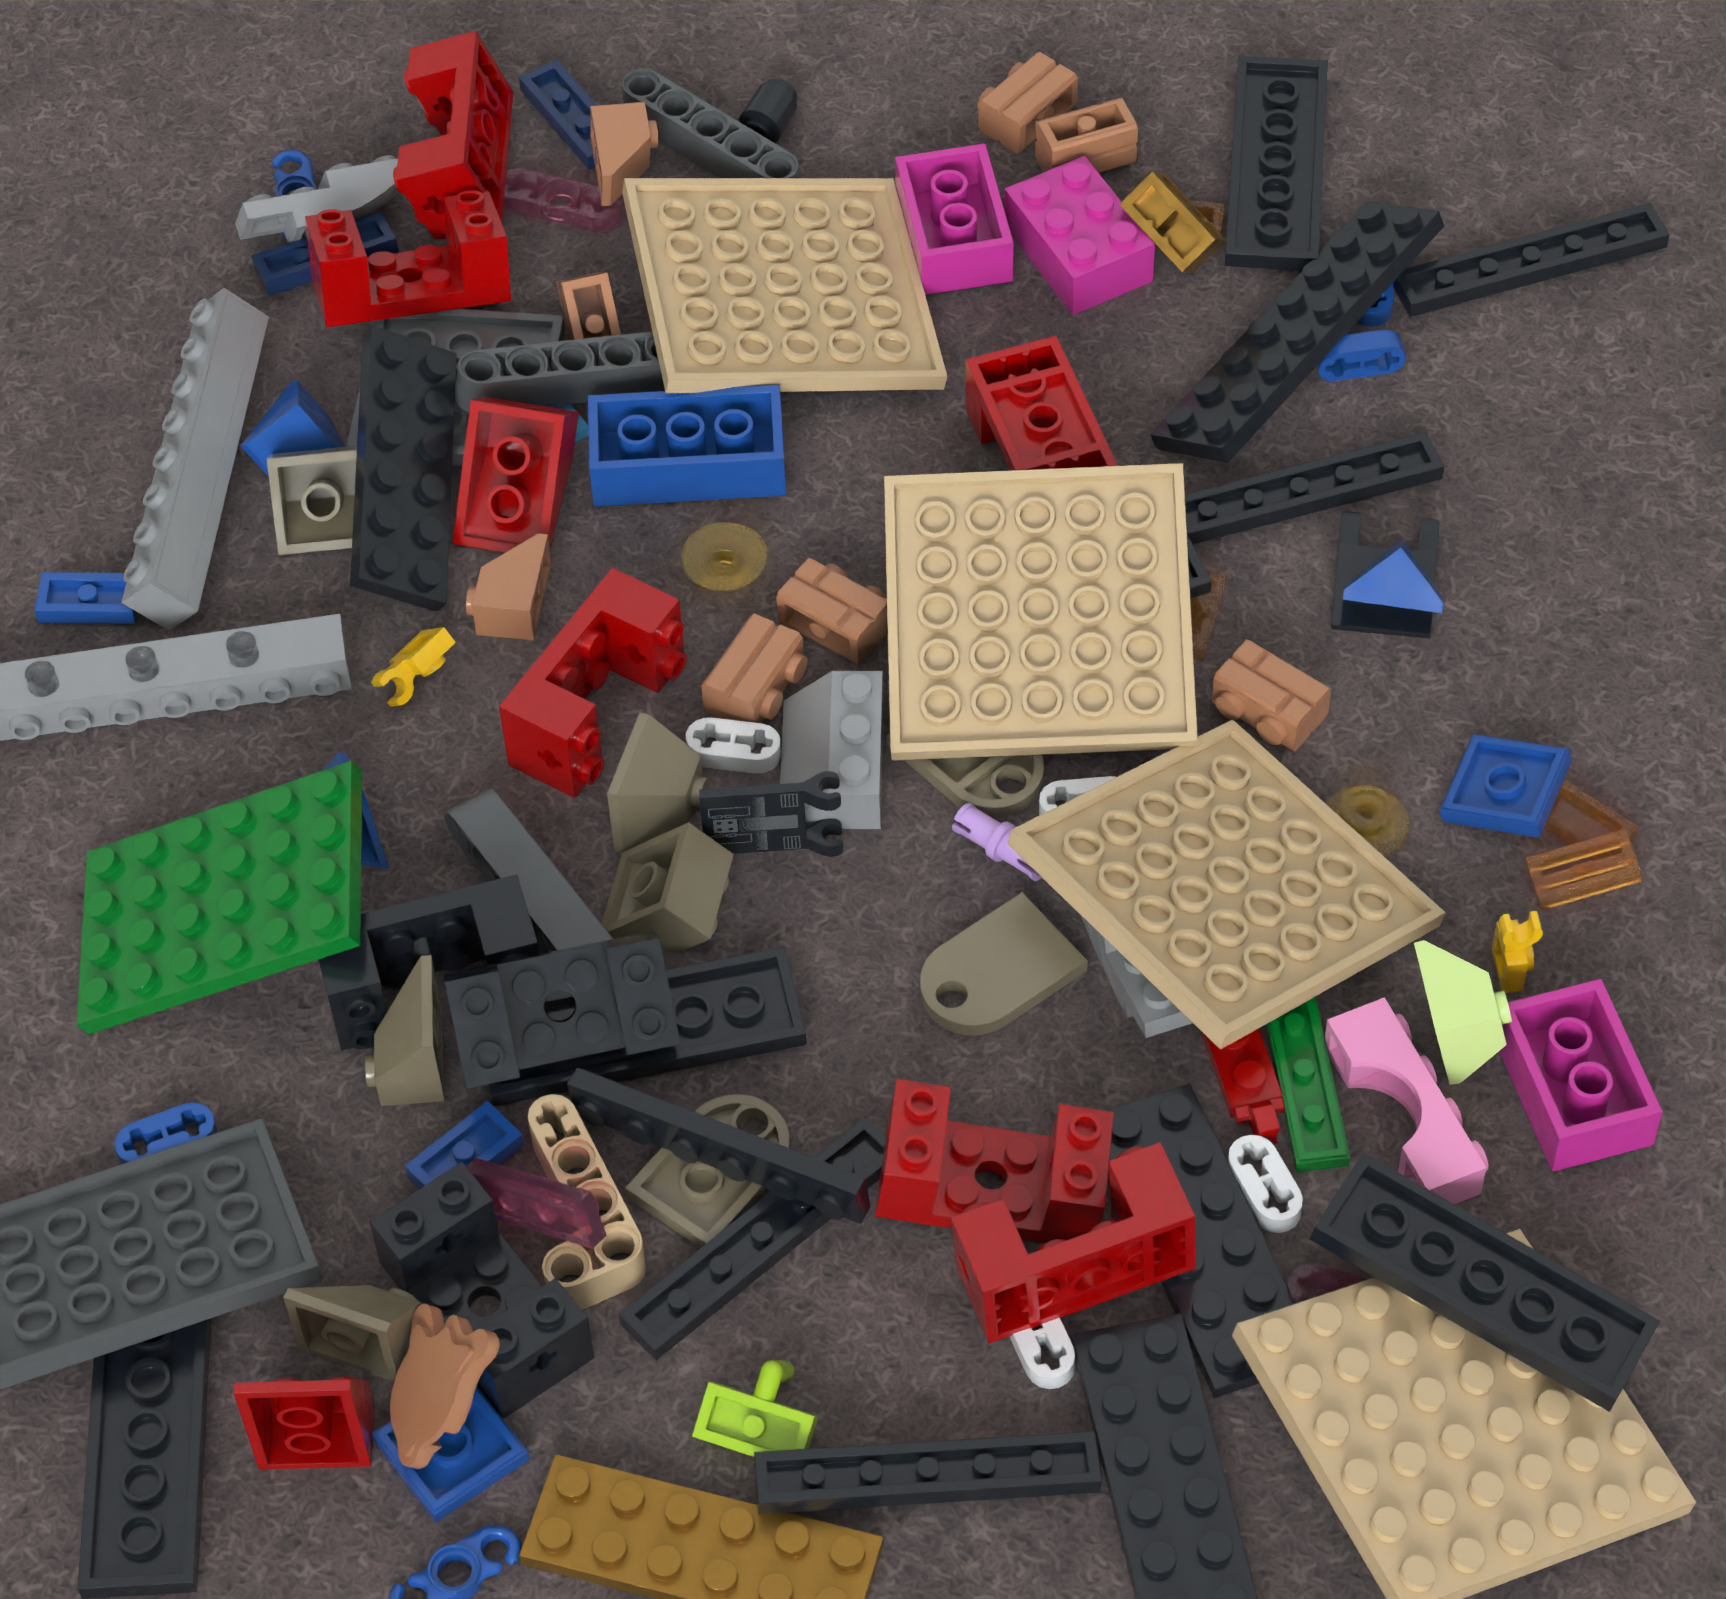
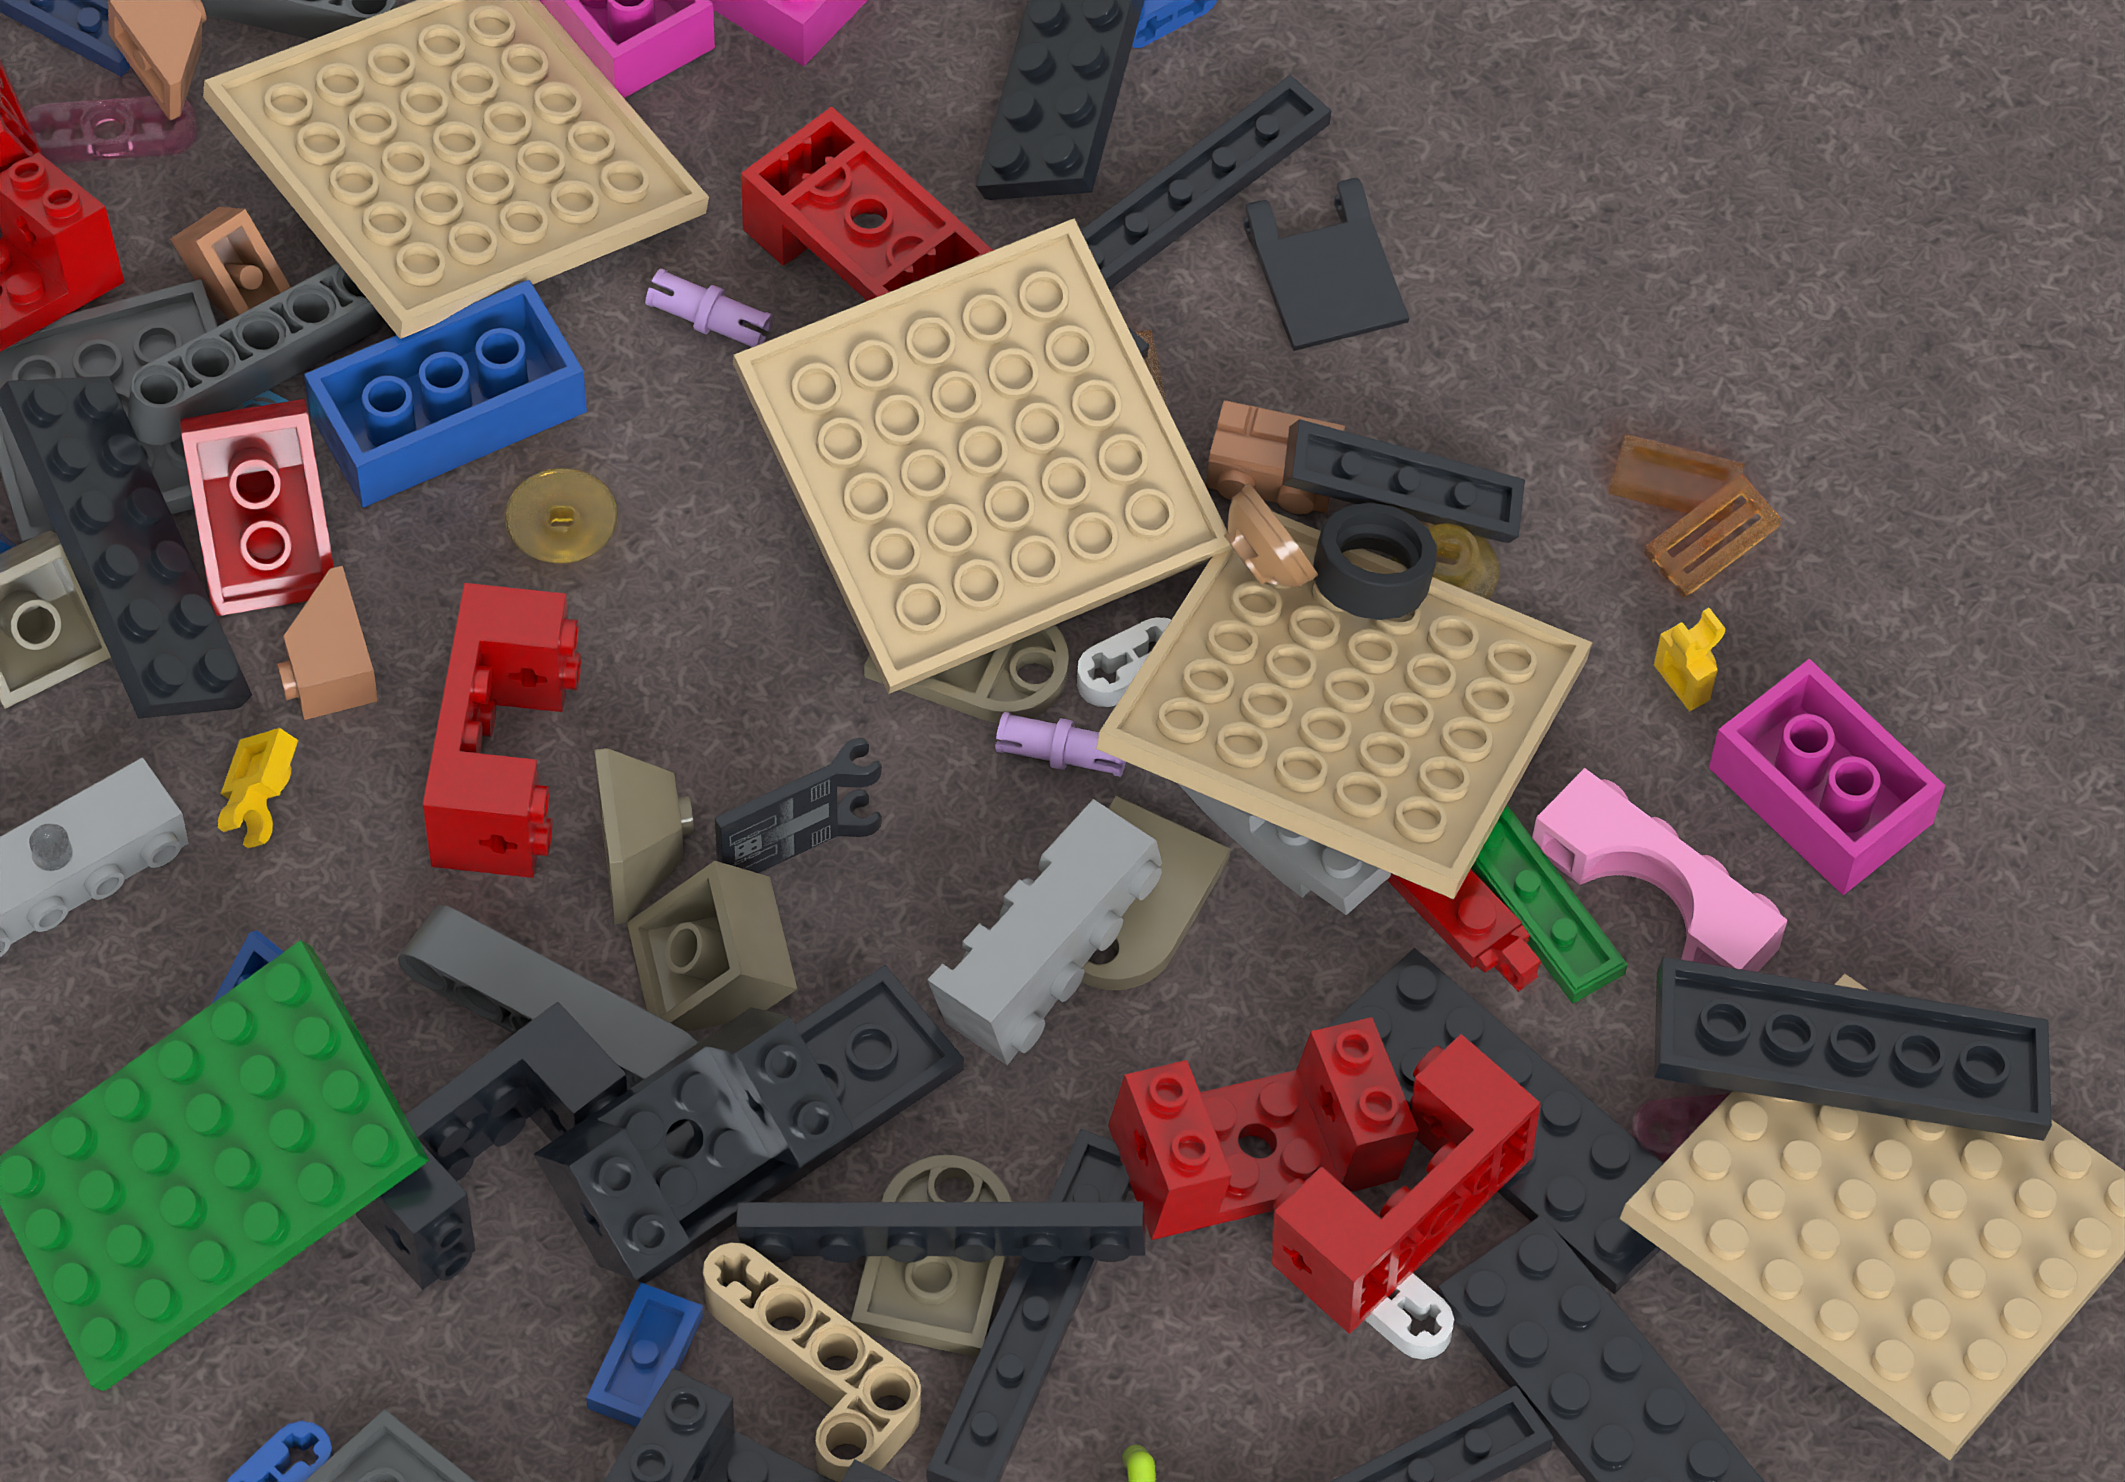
camera: 30 degrees left, 5 degrees up
dark tan slope [365,955,445,1106] -> none
clear pink plate [466,1158,607,1249] -> none
white beam [686,718,781,774] -> none
nougat brick [701,613,808,723] -> none
nougat brick [776,557,888,665] -> none
light grey slope [780,671,884,829] -> none
white beam [1228,1135,1303,1233] -> none
slope [1343,539,1444,613] -> none
yellowish green slope [1414,940,1512,1085] -> none
blue tile [1439,734,1572,838] -> none
none -> lavender pin [645,268,773,348]
none -> light grey wedge [928,799,1162,1066]
none -> medium nougat piece [1224,483,1318,587]
none -> black plate [1282,419,1525,543]
none -> black tyre [1313,503,1437,620]

